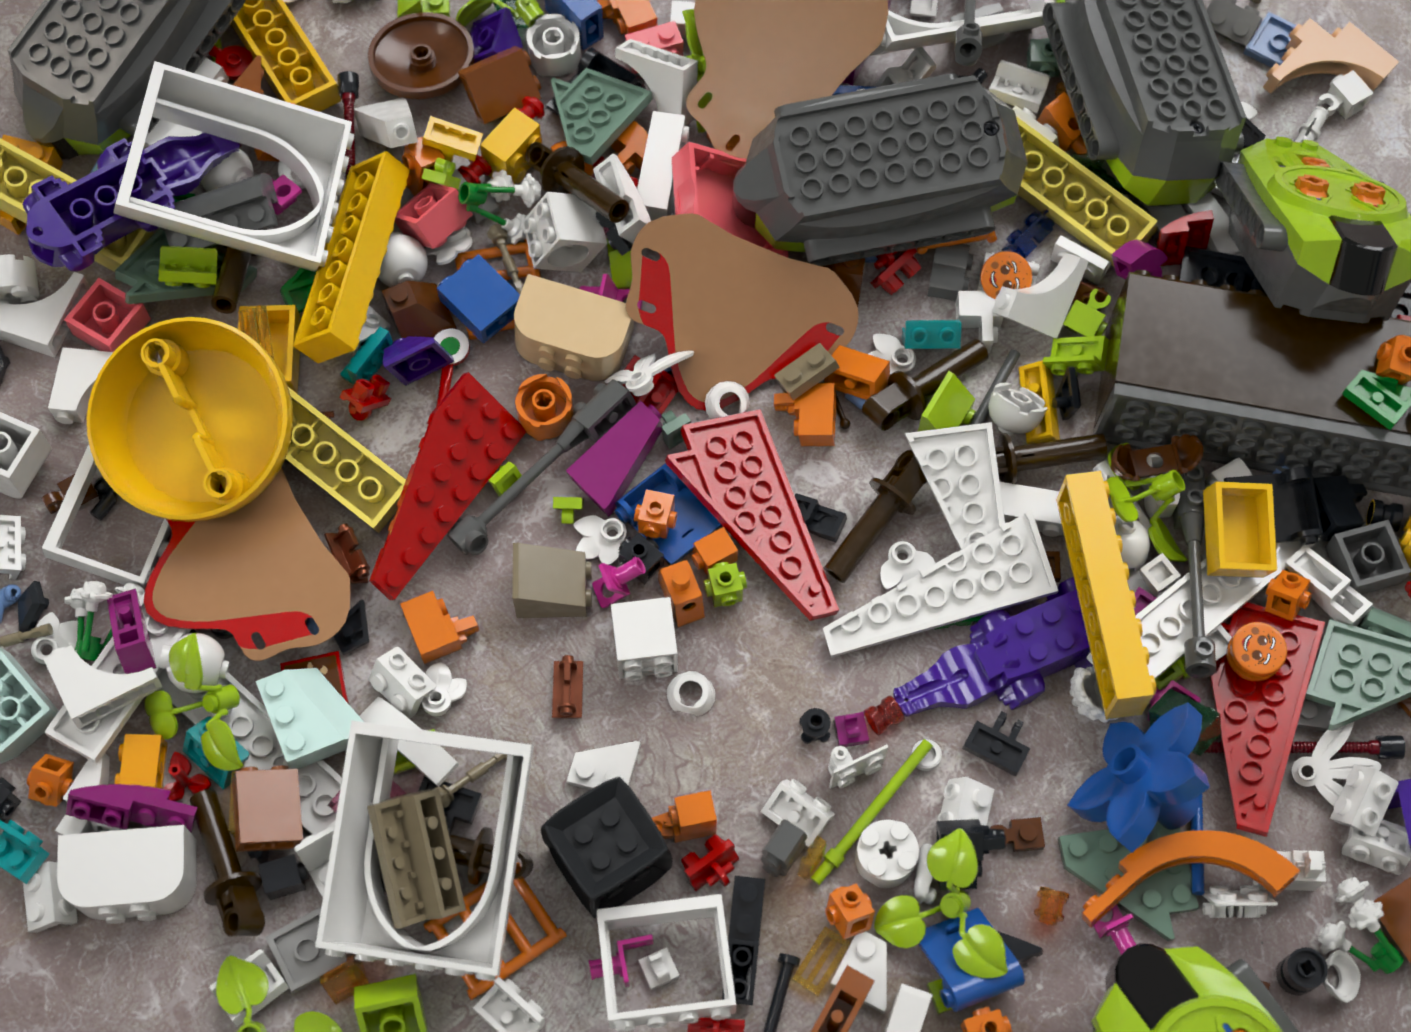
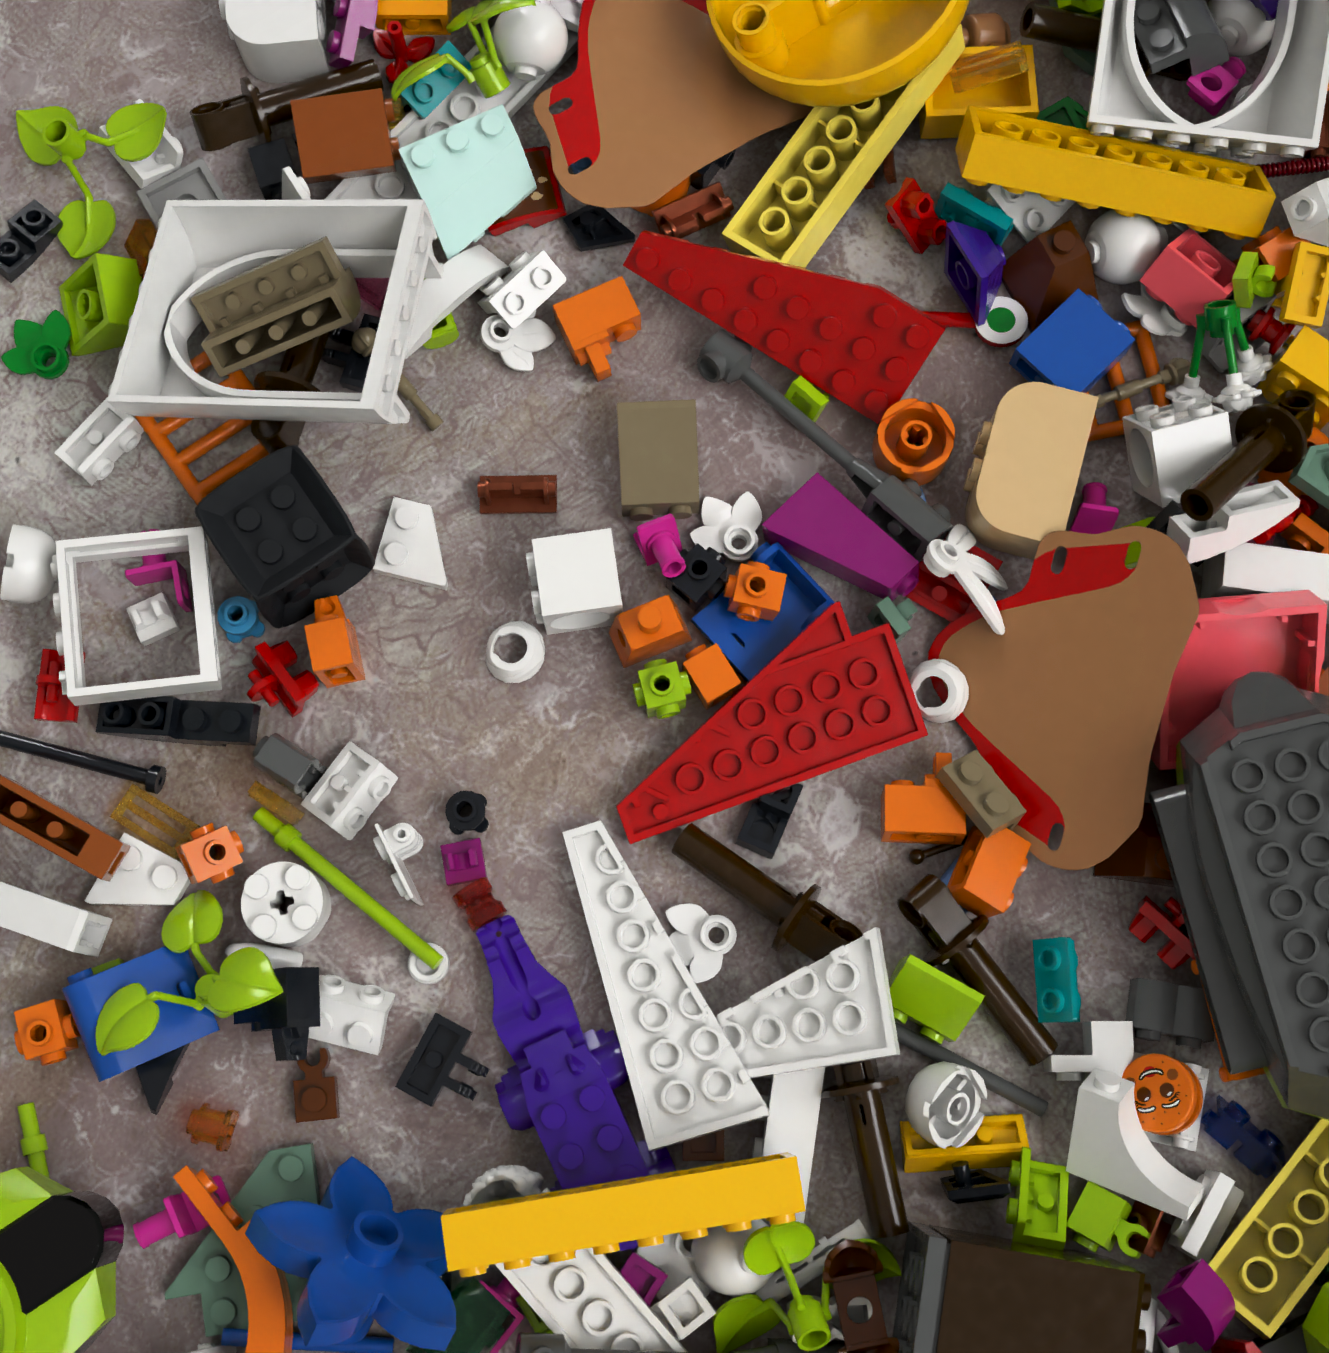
camera: 90 degrees right, 10 degrees up
lime tile [553,497,584,524] -> none
white plate [869,334,916,374] -> none
none -> dark azure brick [217,596,265,643]

